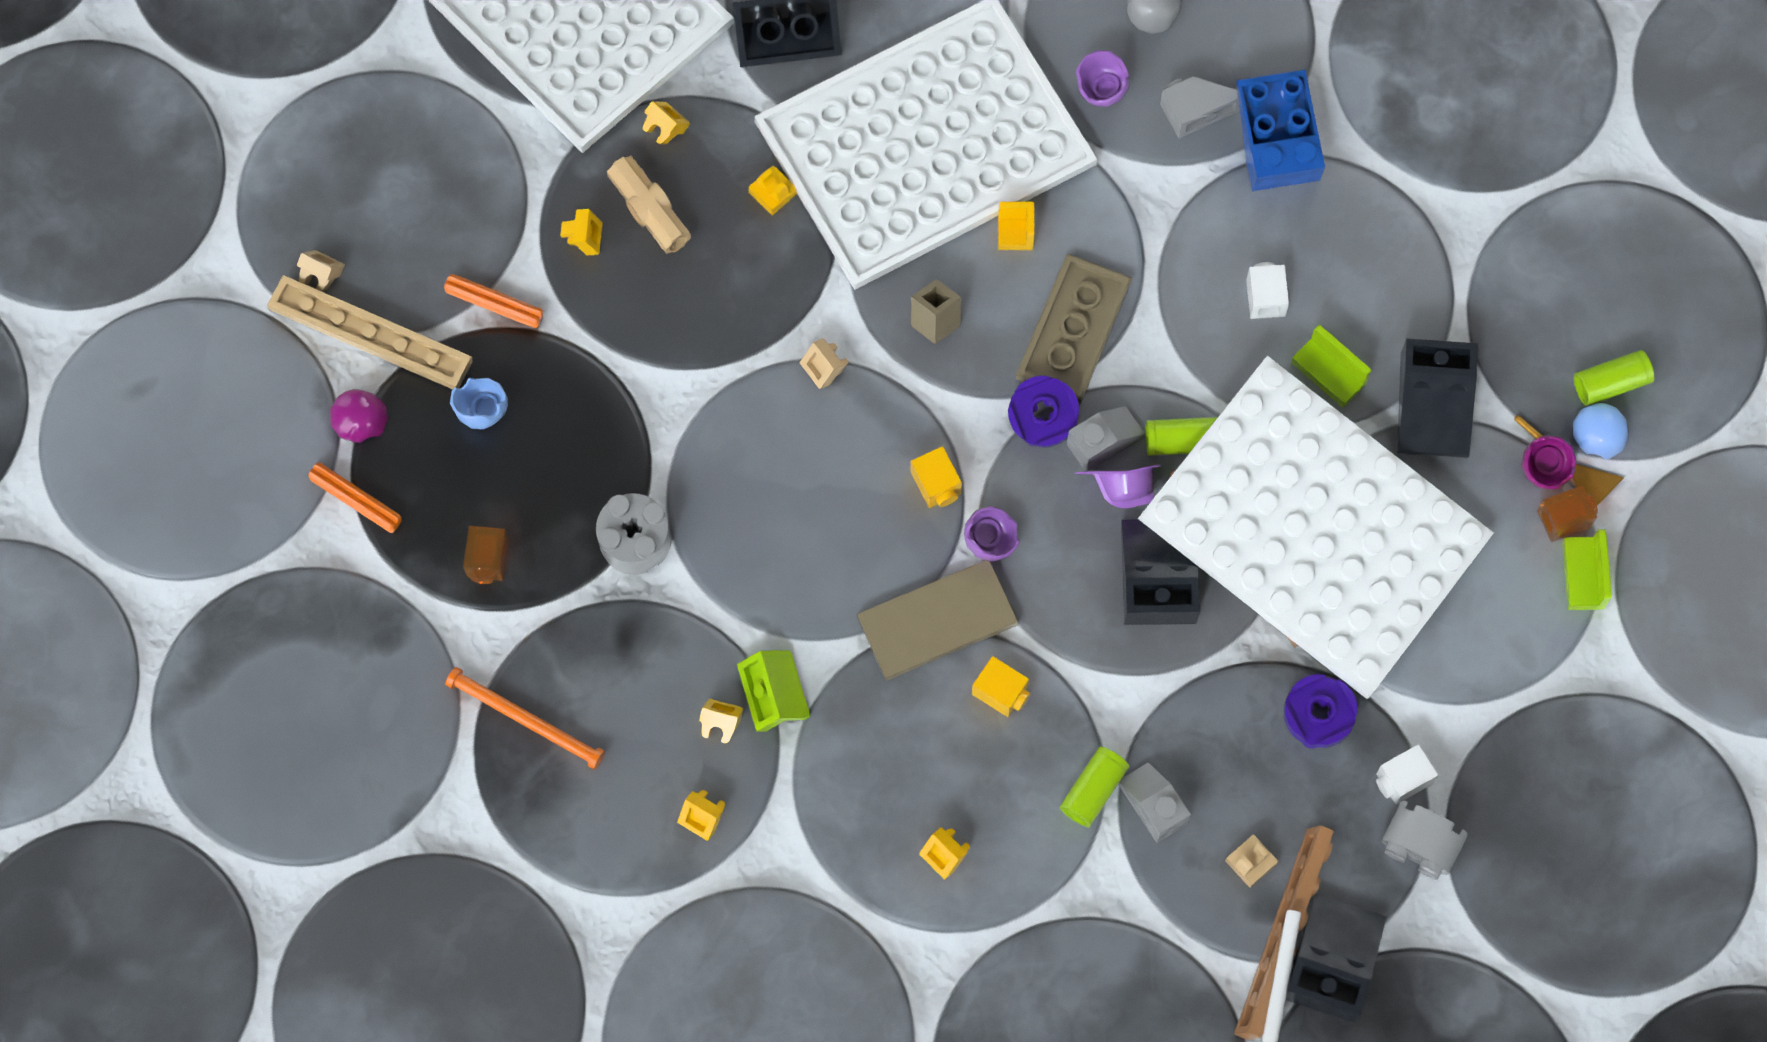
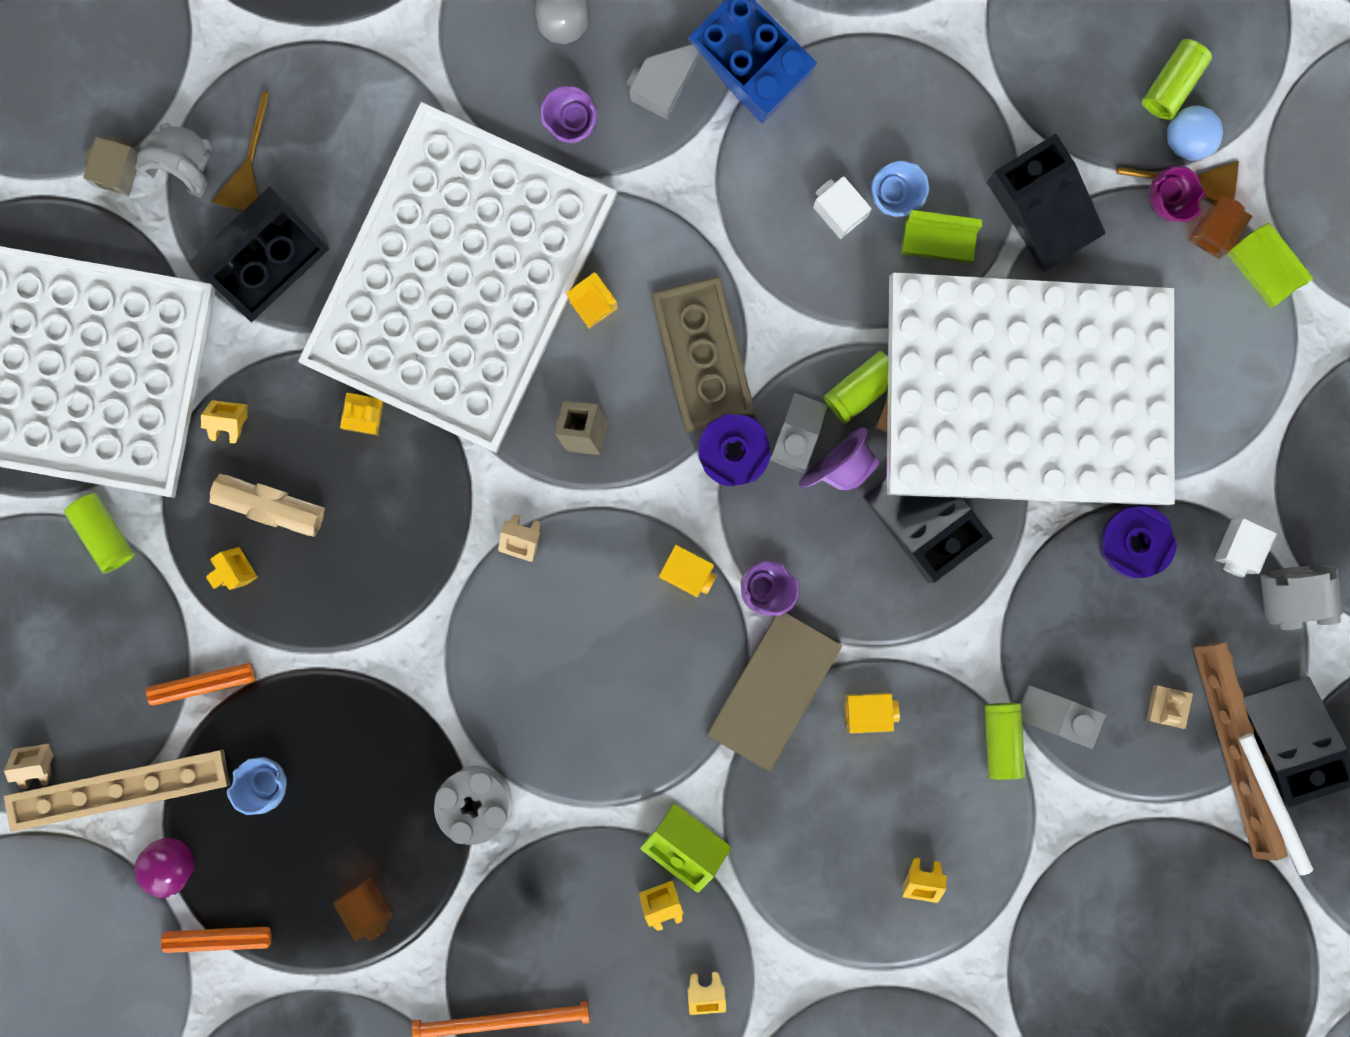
camera: 40 degrees left, 15 degrees up
none -> lime pin [64,493,135,574]
none -> light blue hair [870,161,930,217]

